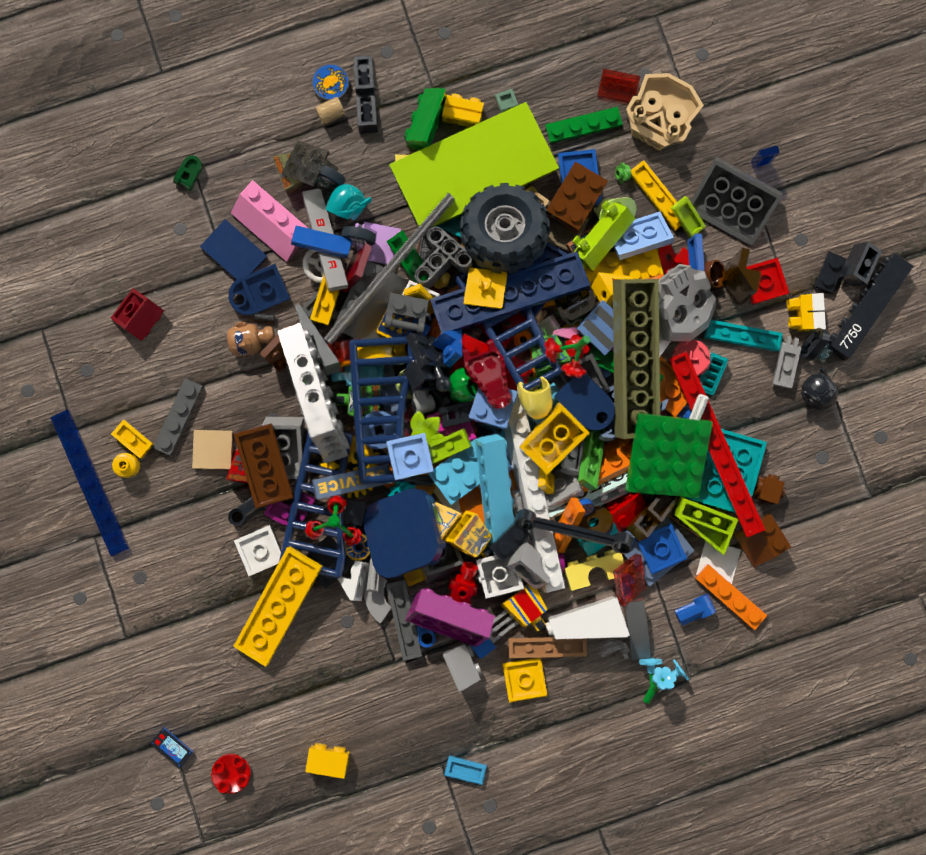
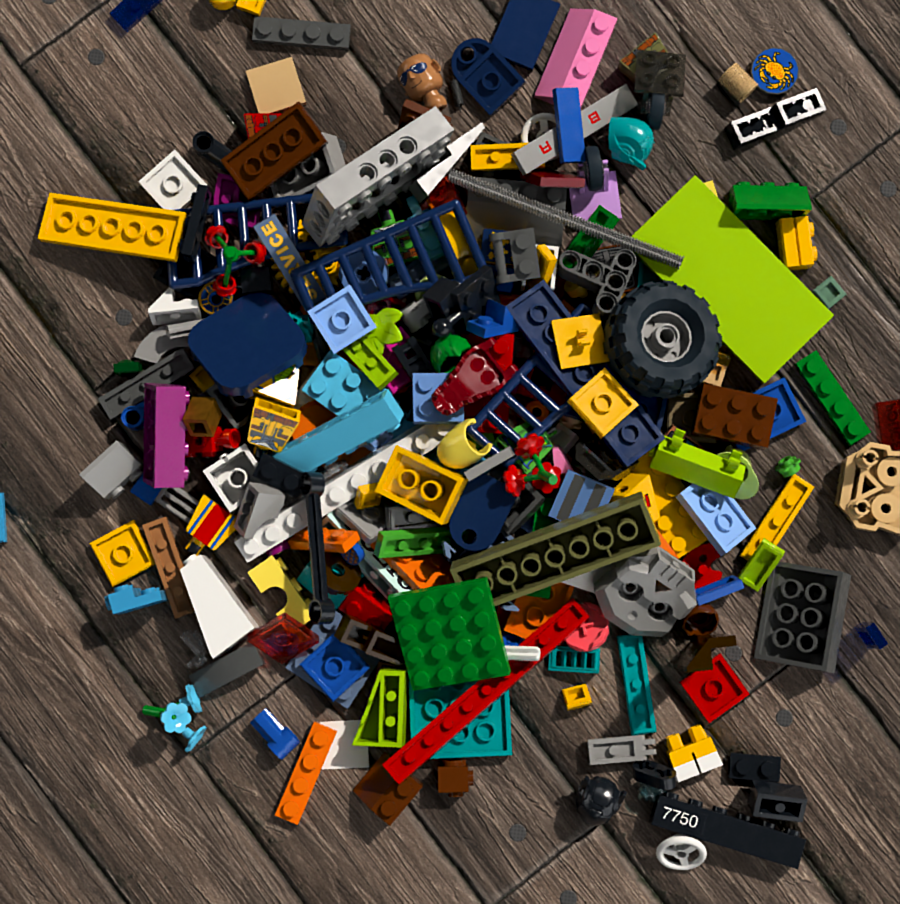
camera: 70 degrees right, 0 degrees up
none -> dark azure plate [104,584,169,614]
none -> dark green tile [113,360,143,377]
none -> black plate [179,184,212,264]
none -> pearl gold brick [183,397,222,437]
none -> light grey tile [464,446,515,481]
none -> yellow slope [562,683,592,711]
none -> yellow plate [567,368,639,439]
none -> white piece [656,834,707,870]

